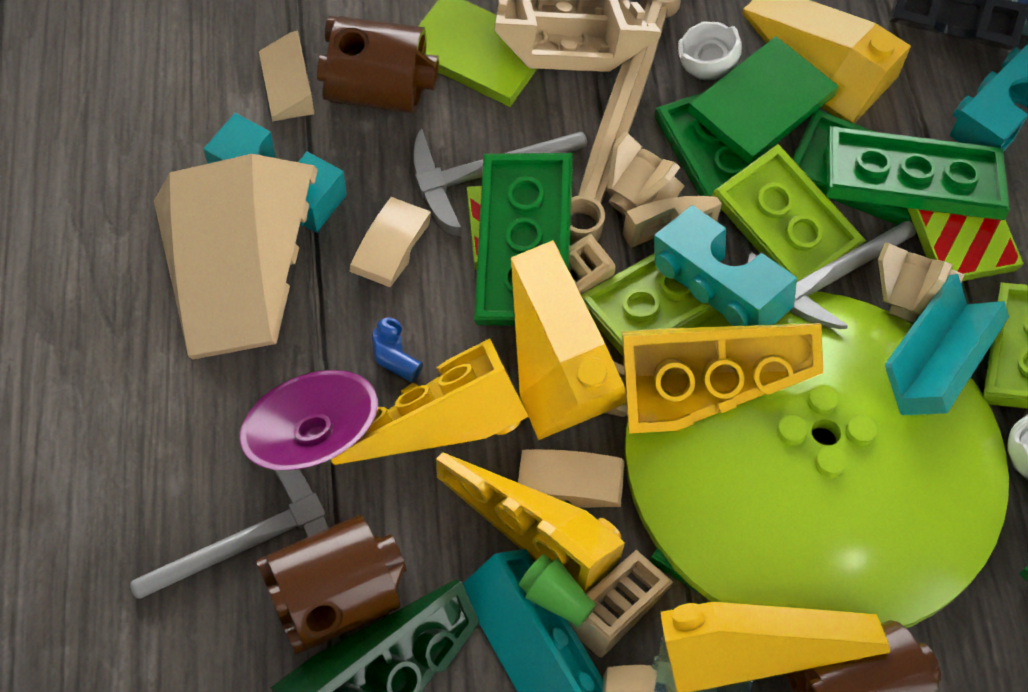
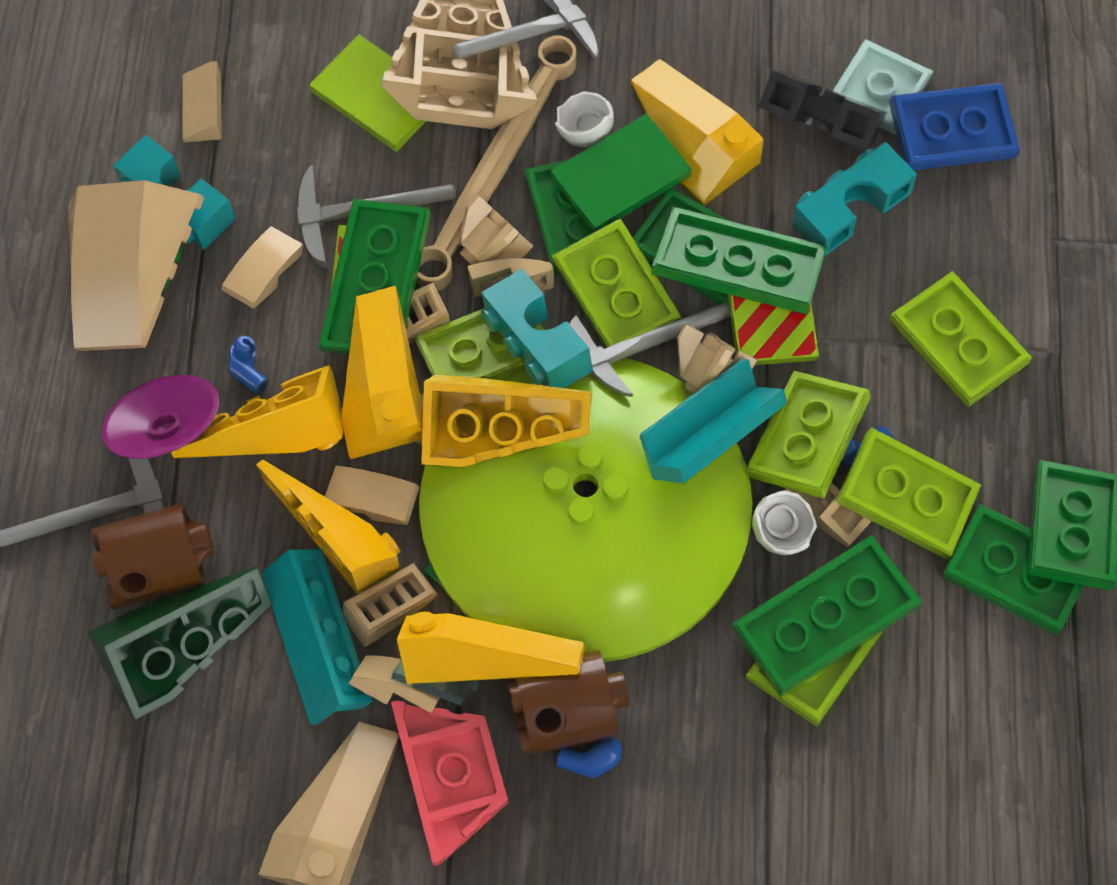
camera: 15 degrees right, 5 degrees up
reddish brown cylinder [317,16,439,114] -> none
bright green cone [519,554,597,628] -> none

